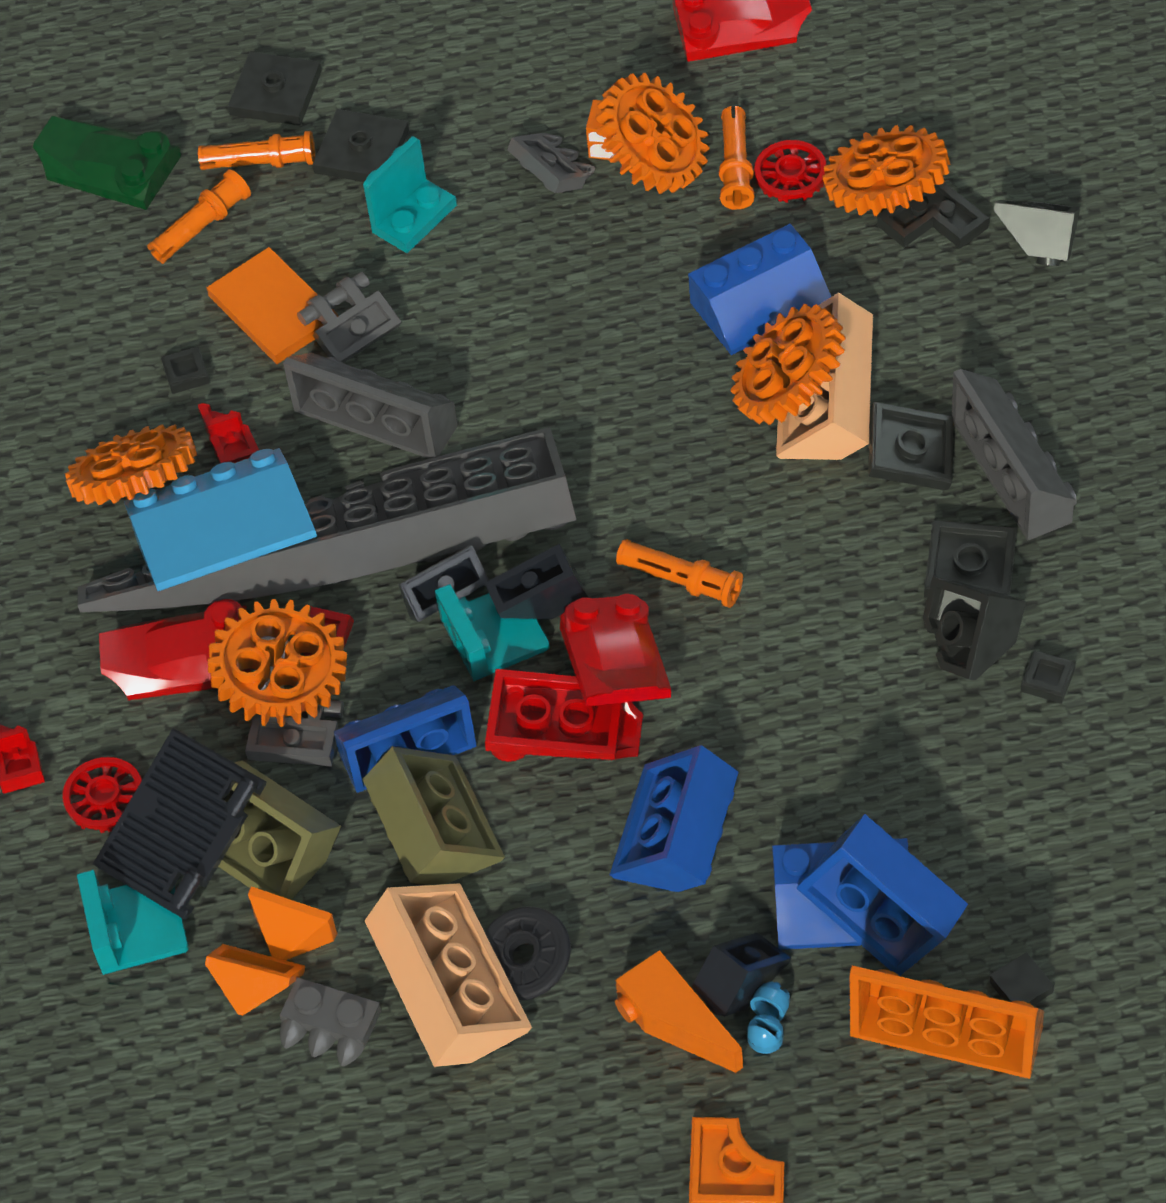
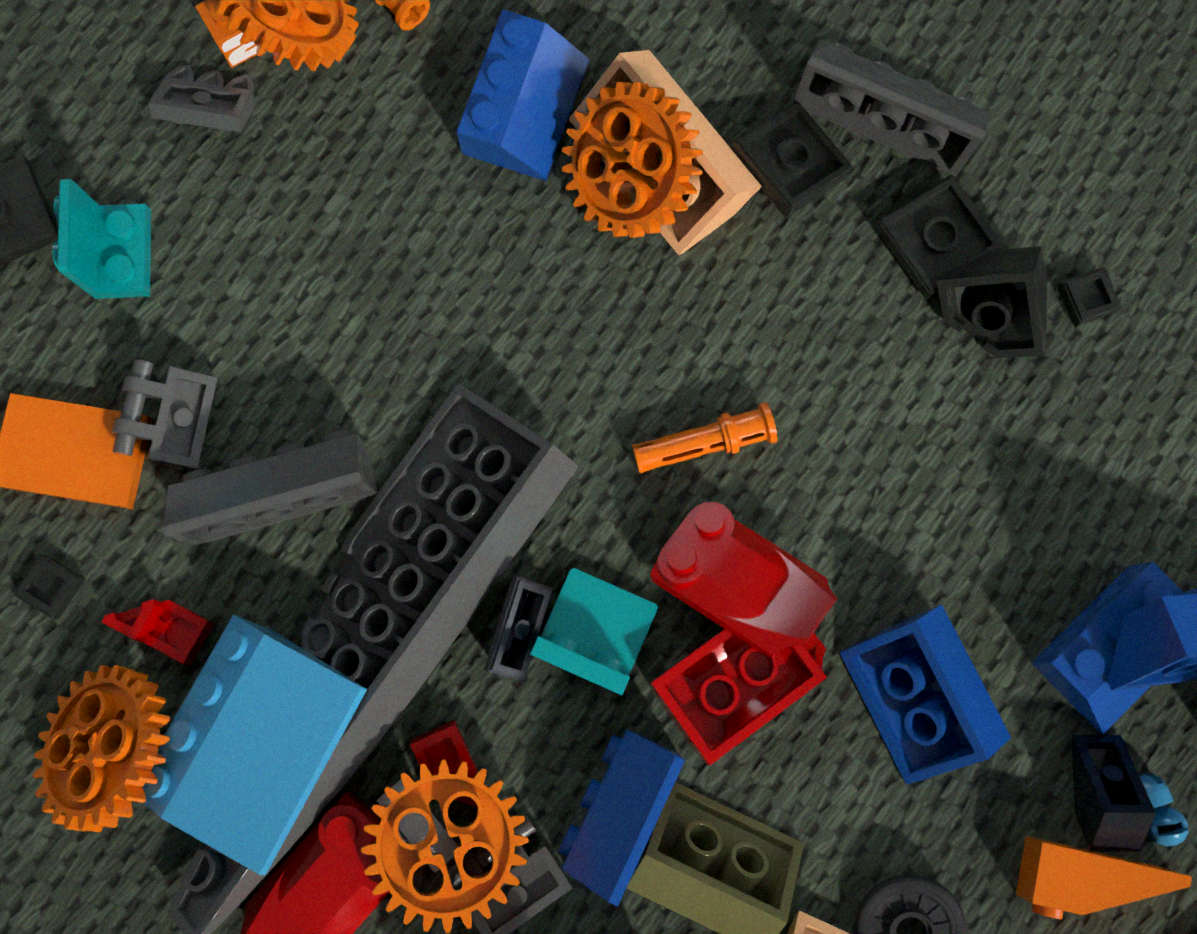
camera: 50 degrees left, 25 degrees up
black slope [485,544,589,619] -> none

